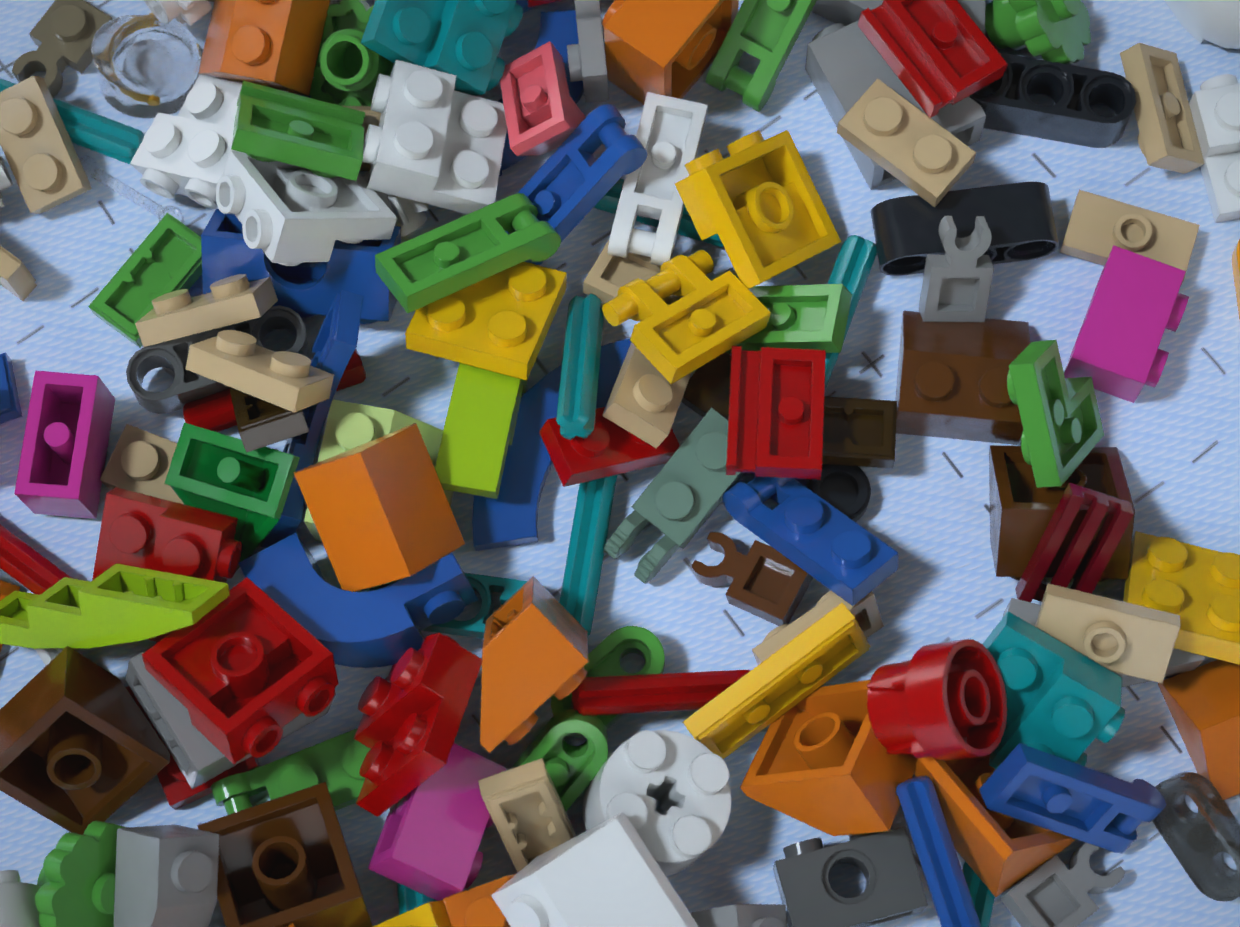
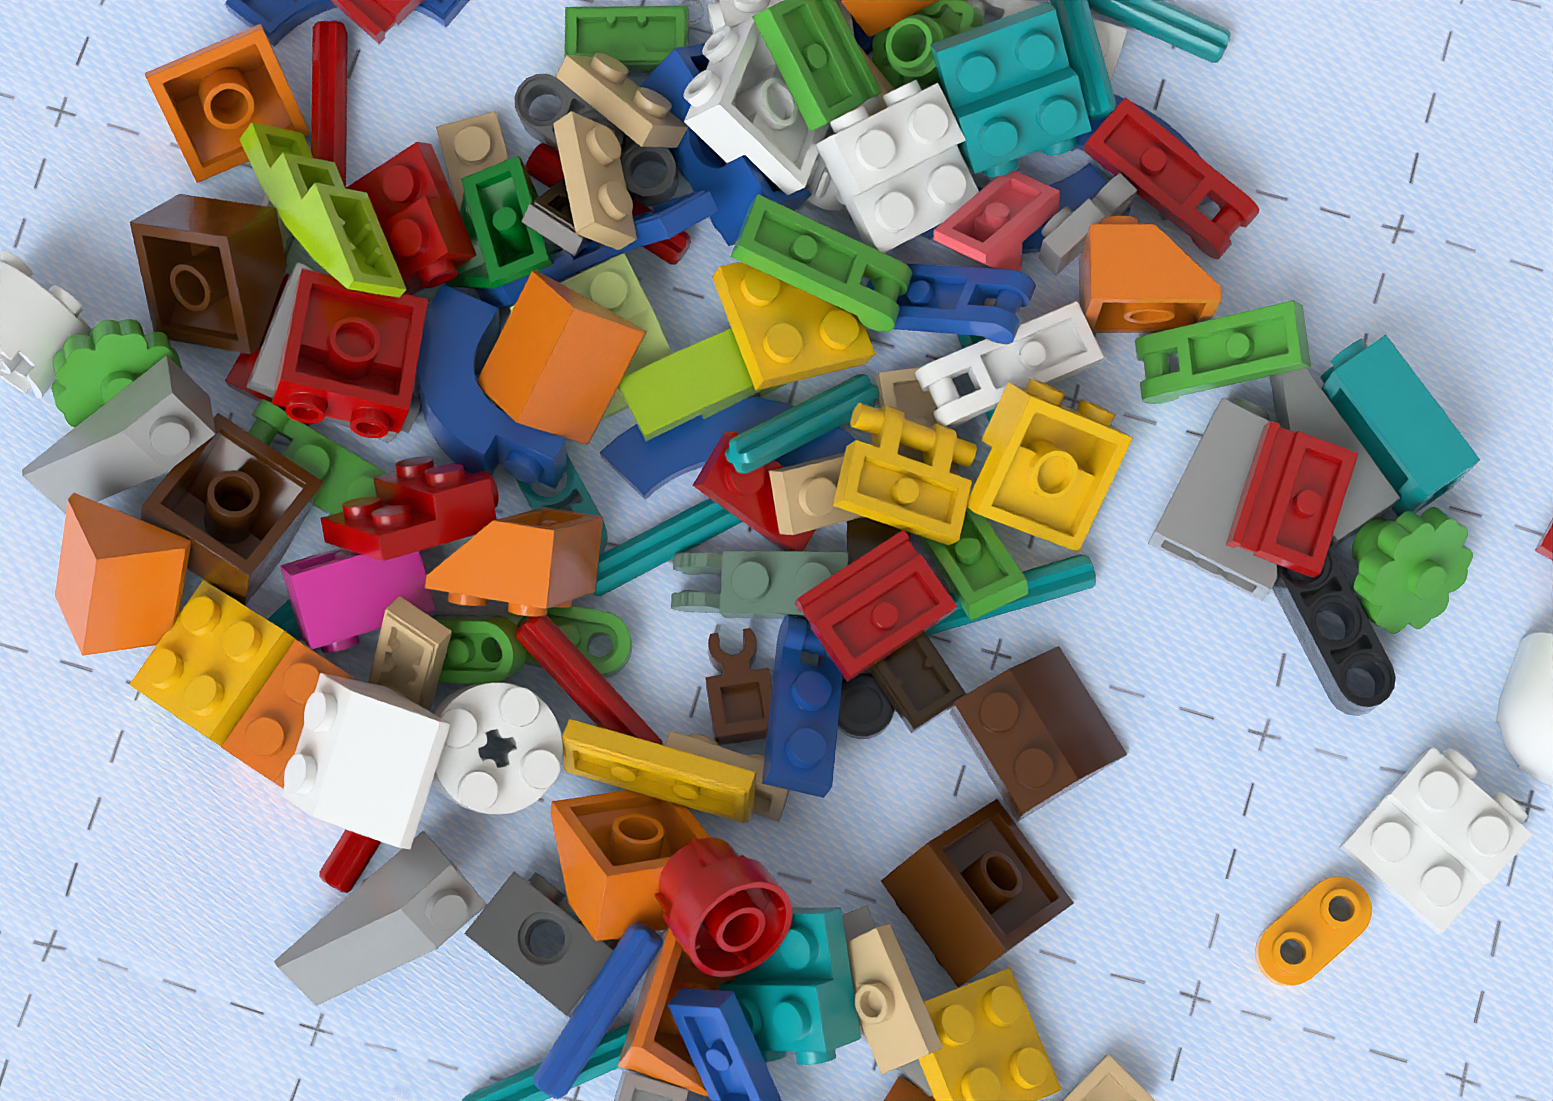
camera: 50 degrees right, 5 degrees up
dark pink brick [14,370,115,519] -> none
tan plate [837,78,976,207] -> none
black beam [871,181,1059,276] -> none
light grey plate [918,216,994,322] -> none
bright green plate [1007,340,1104,488] -> none
dark red tile [1015,483,1134,604] -> none
tan plate [1059,190,1200,285] -> none
dark pink brick [1064,245,1189,403] -> none
tan plate [1120,43,1205,174] -> none

